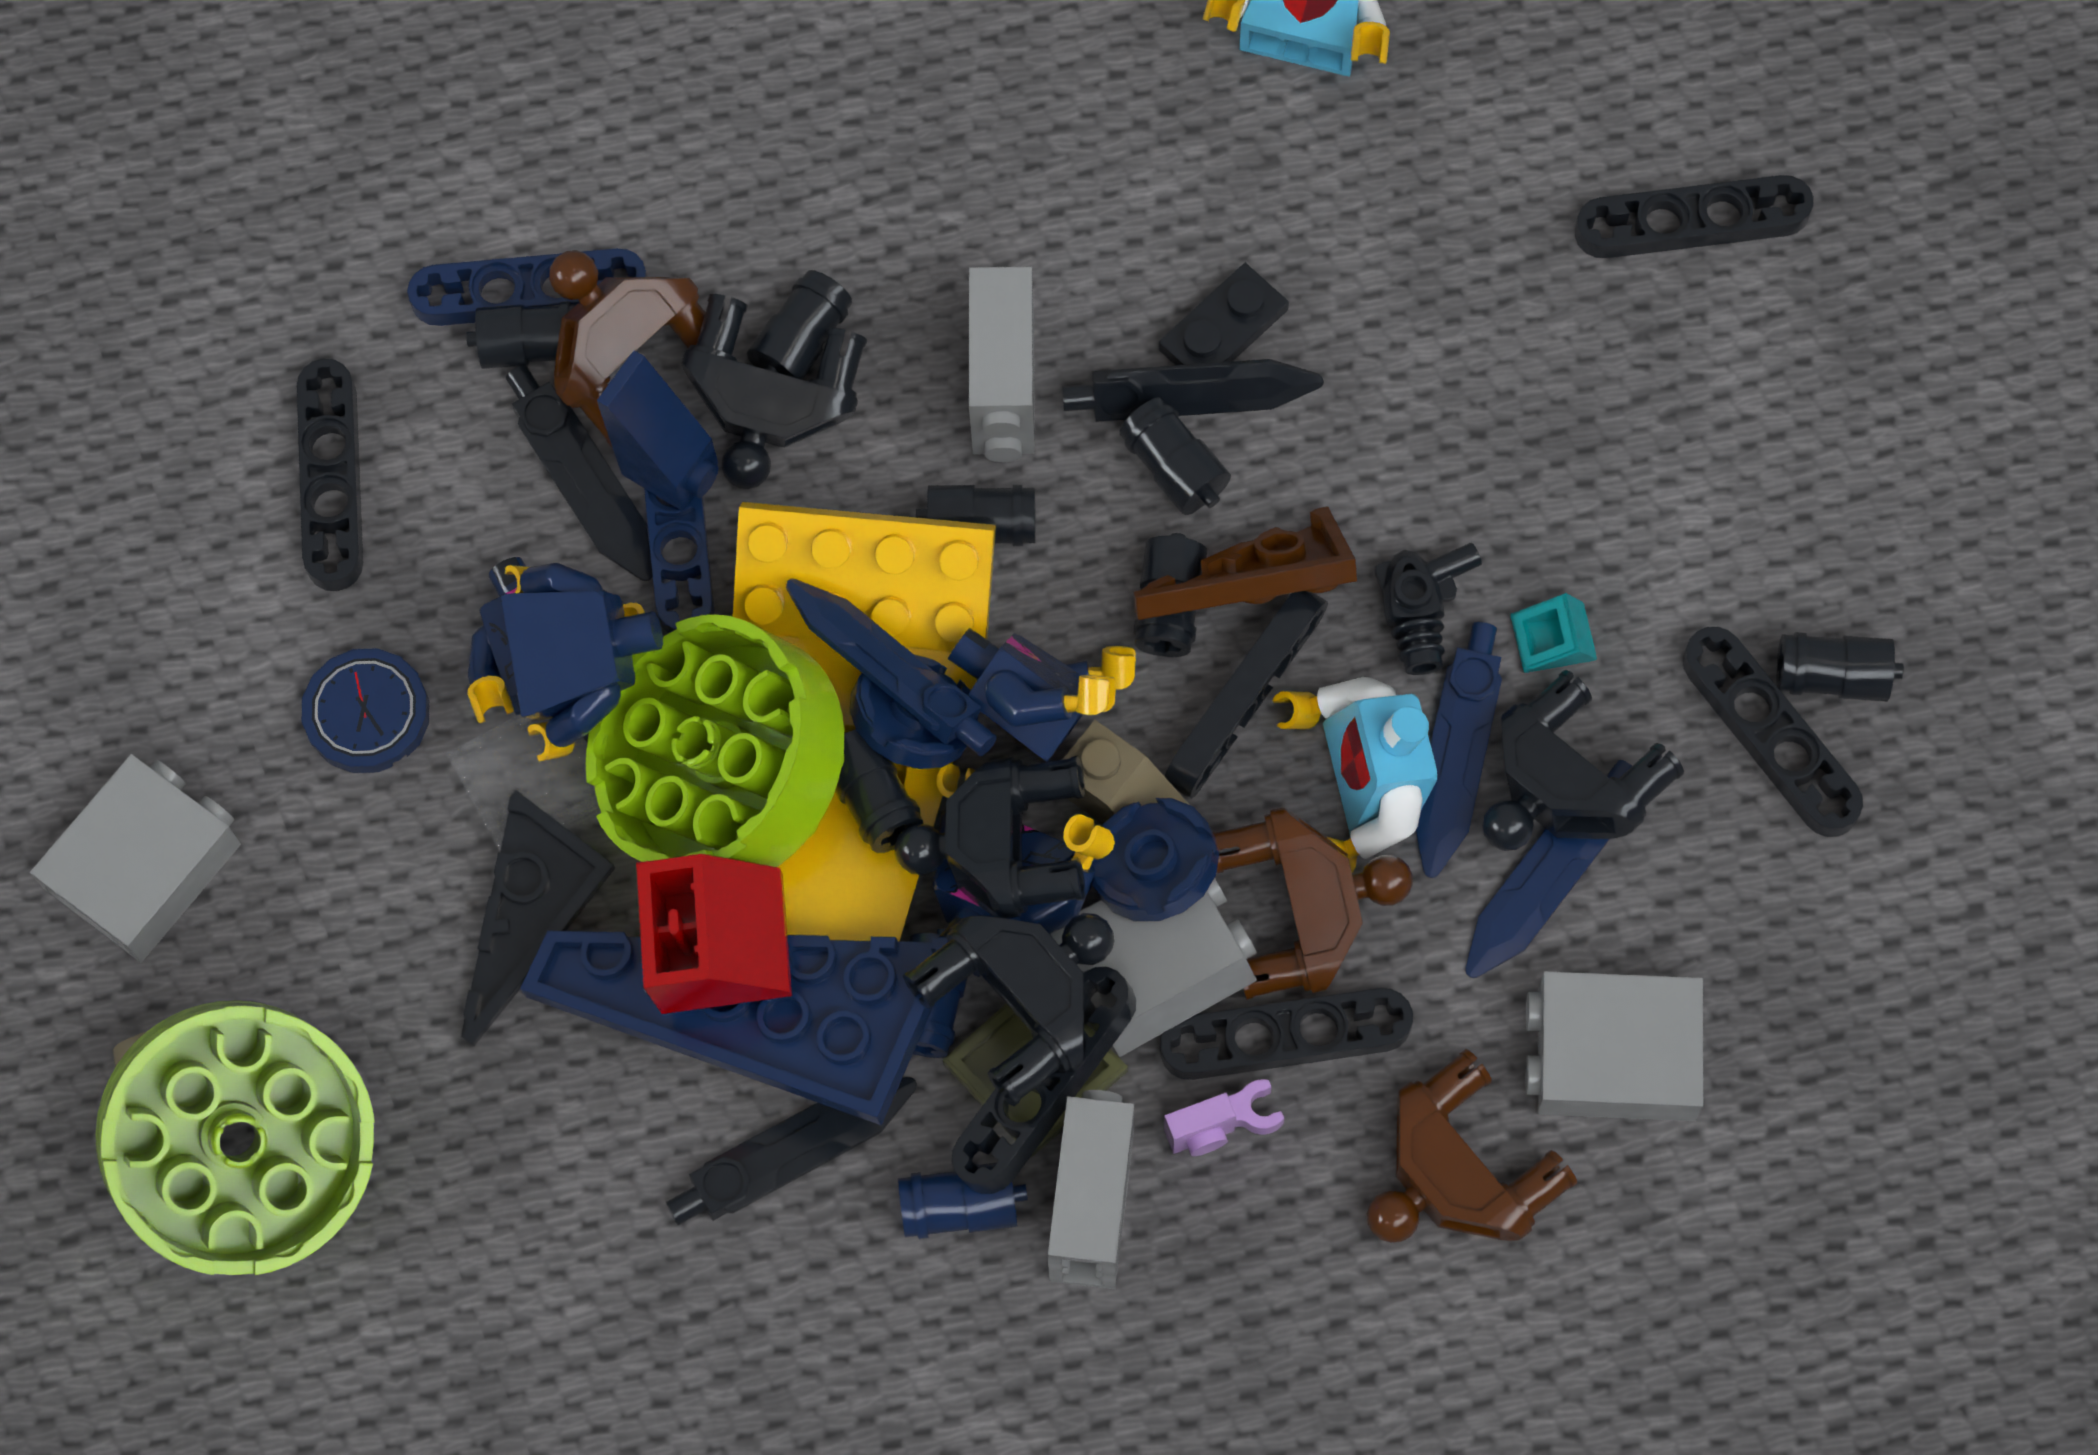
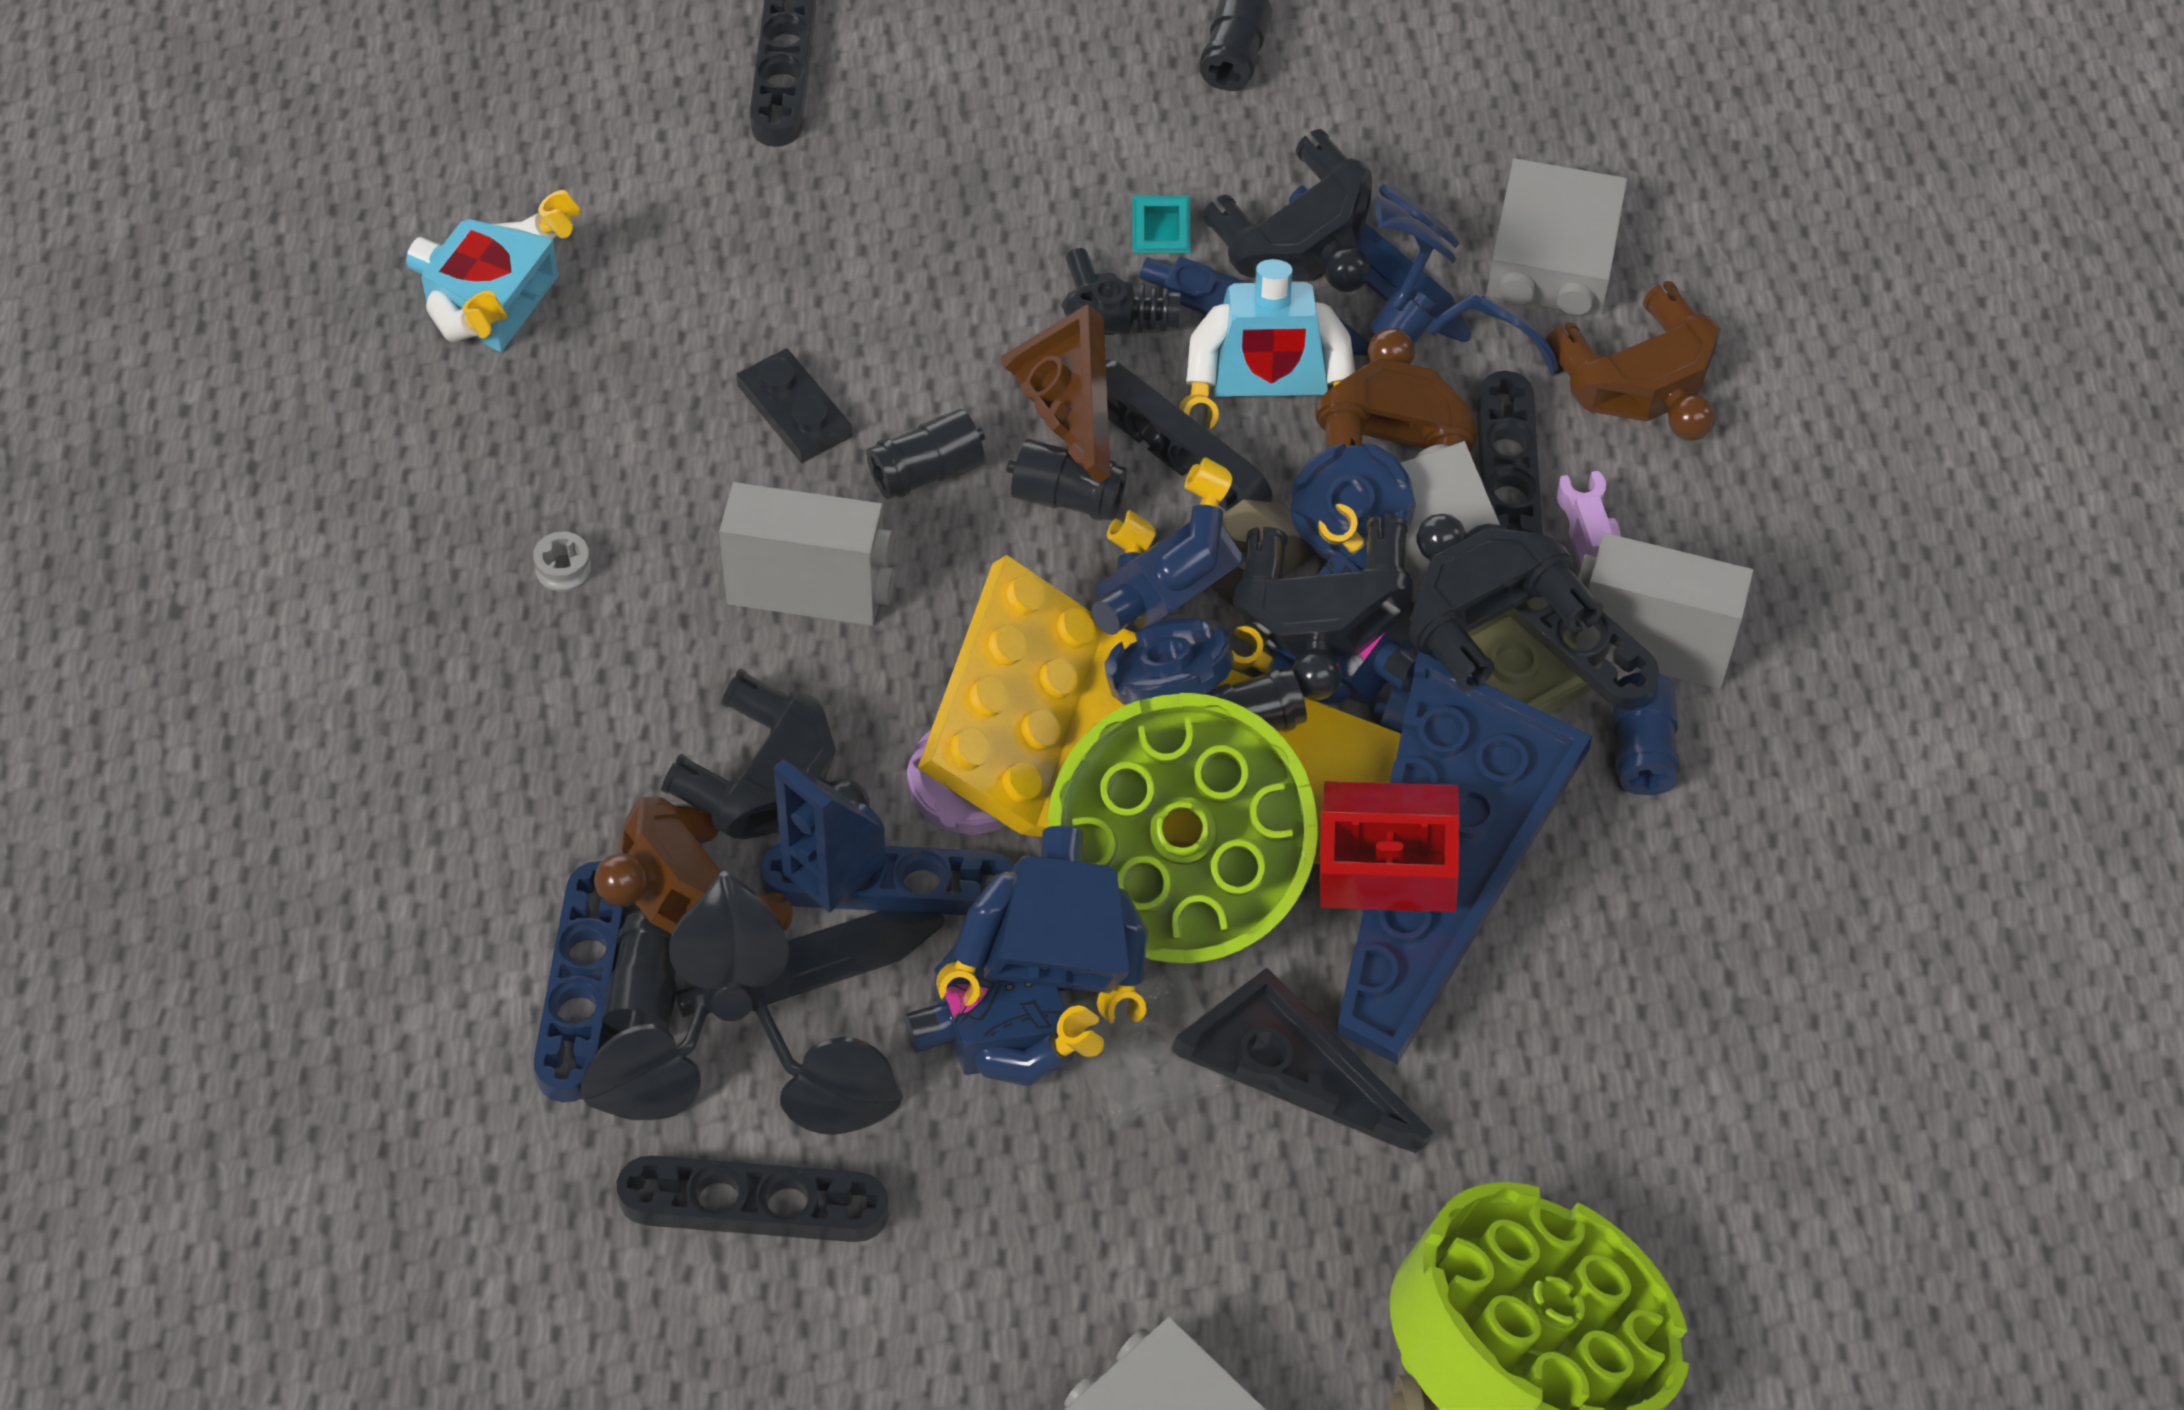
camera: 85 degrees left, 15 degrees down
dark blue tile [301,648,430,773] -> none
black piece [666,1077,917,1225] -> none
black piece [747,270,853,380] -> none
dark blue piece [786,579,997,756] -> none
black piece [916,485,1036,546] -> none
black piece [1062,359,1324,422] -> none
black beam [1683,627,1863,837] -> none
none -> light grey bush [533,531,591,592]
none -> black plant [581,871,903,1135]
none -> dark blue plant [1368,184,1558,376]

